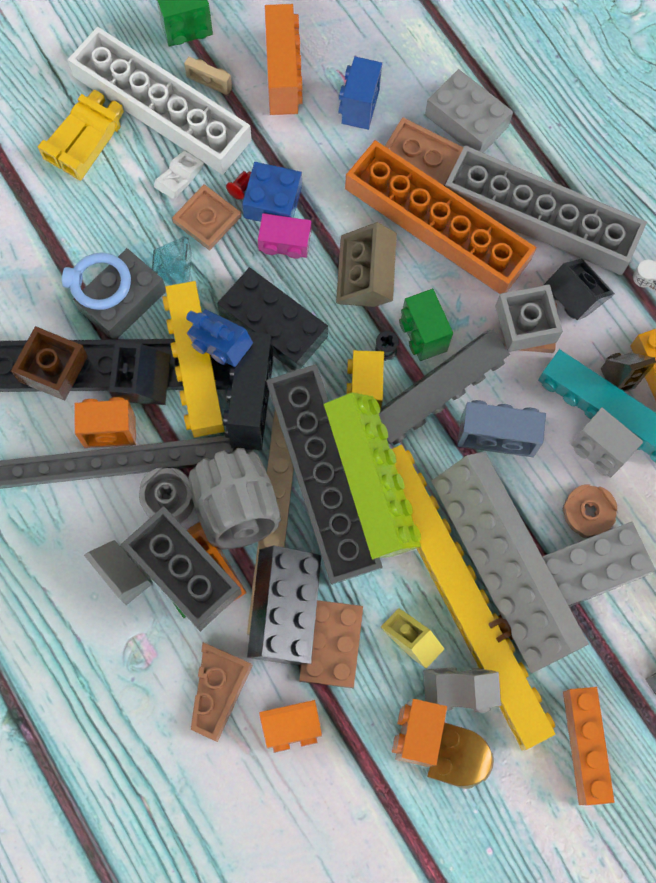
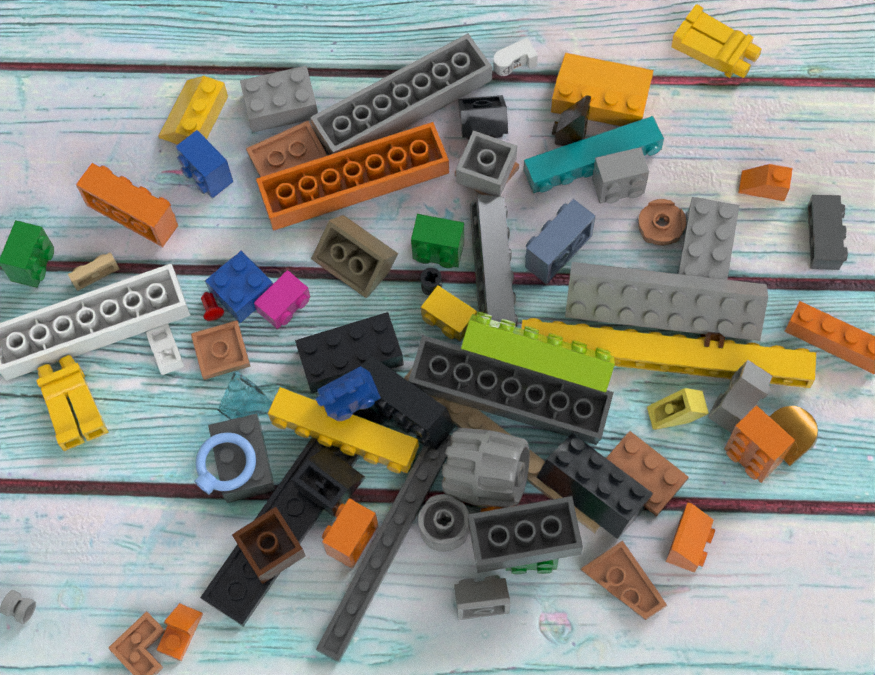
camera: 50 degrees left, 5 degrees down
none -> yellow slope [158,76,228,145]

